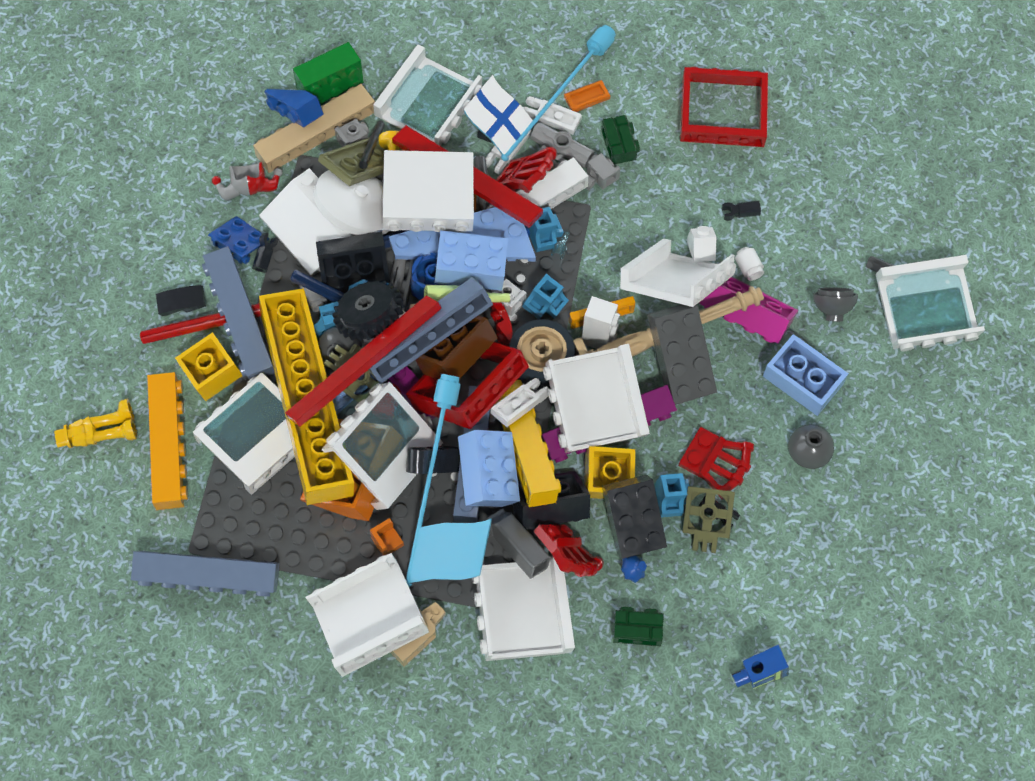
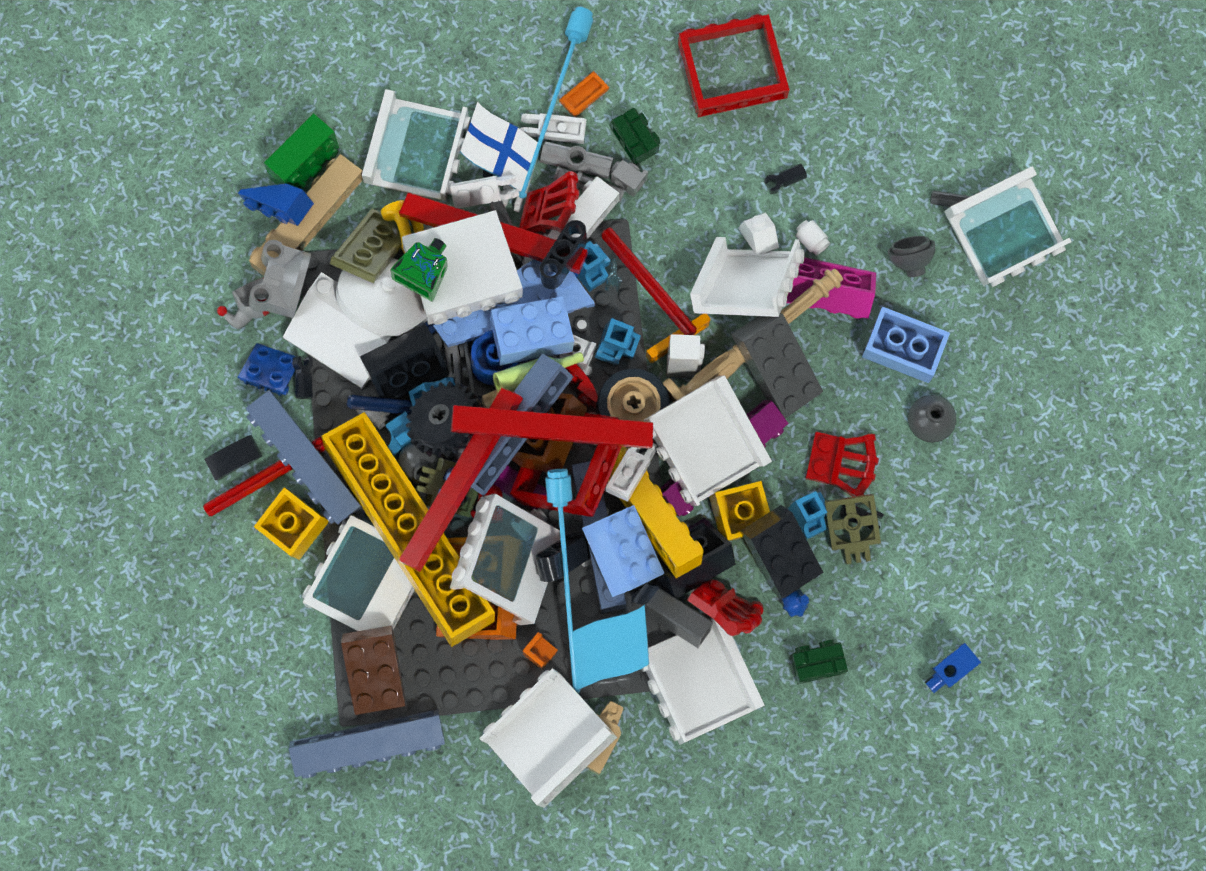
camera: 20 degrees left, 10 degrees up
yellow piece [54,399,137,448] -> none
light orange brick [147,372,188,510] -> none
light grey brick [334,119,369,147] -> none
black bar [359,121,385,169] -> none
none -> light grey piece [249,240,311,319]
none -> reddish brown brick [341,625,405,715]
none -> green torso [391,238,448,302]
none -> white hinge [450,175,519,208]
none -> red tile [451,405,653,449]
none -> black beam [539,220,587,289]
none -> red axle [601,227,697,335]

